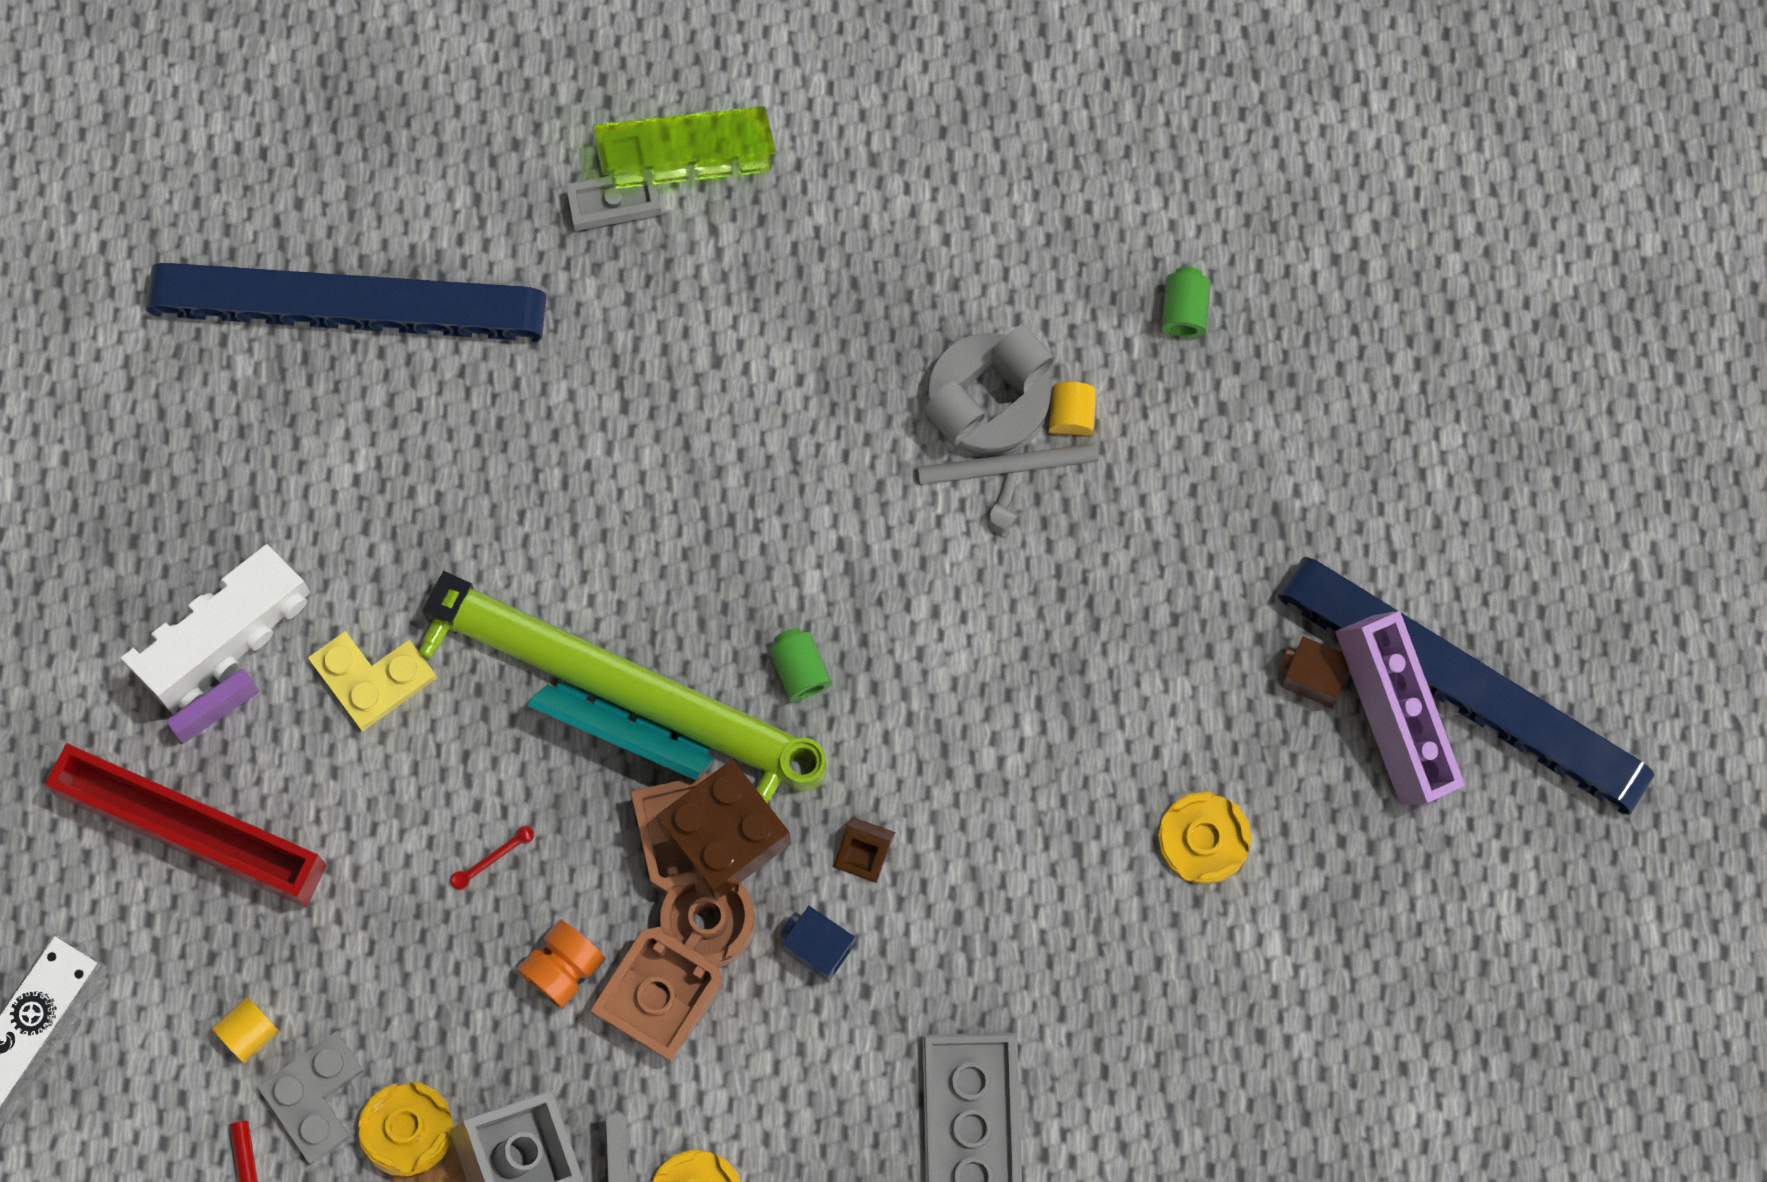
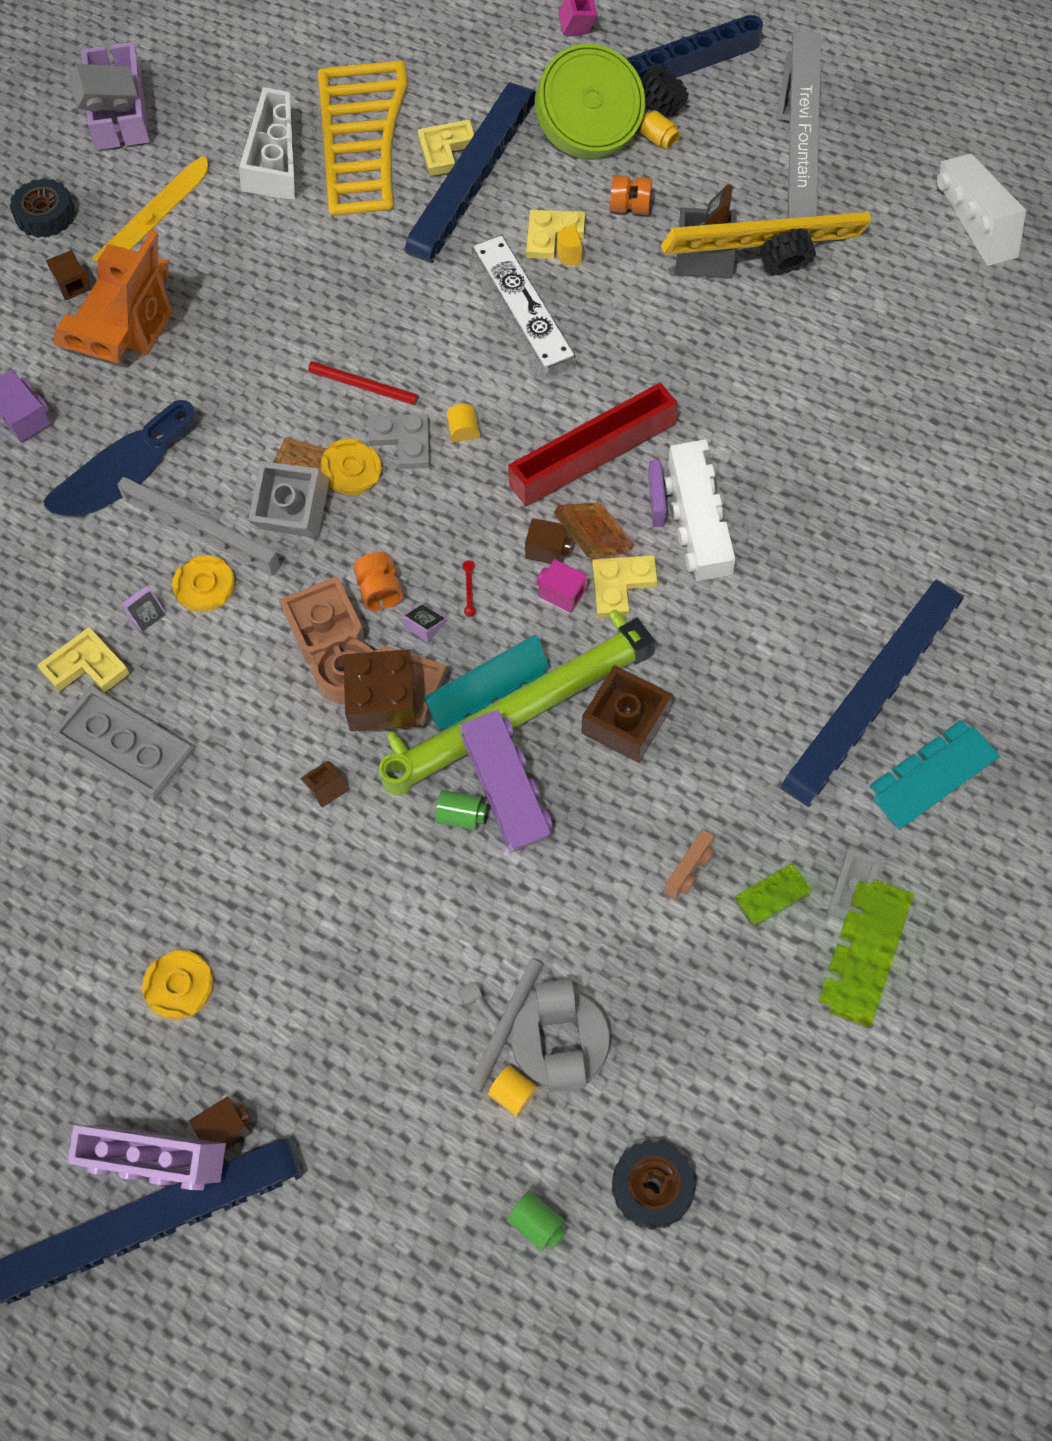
camera: 125 degrees right, 10 degrees down
dark blue brick [780,905,856,982] -> none
none -> slope [402,603,447,643]
none -> medium lavender brick [459,709,553,854]
none -> reddish brown brick [525,518,573,564]
none -> dark pink brick [536,559,587,613]
none -> clear orange tile [554,502,635,557]
none -> reddish brown brick [581,665,673,763]
none -> black wheel [612,1140,696,1230]
none -> nougat plate [664,829,715,900]
none -> clear neon green plate [734,863,812,928]
none -> teal windscreen [869,720,1000,830]

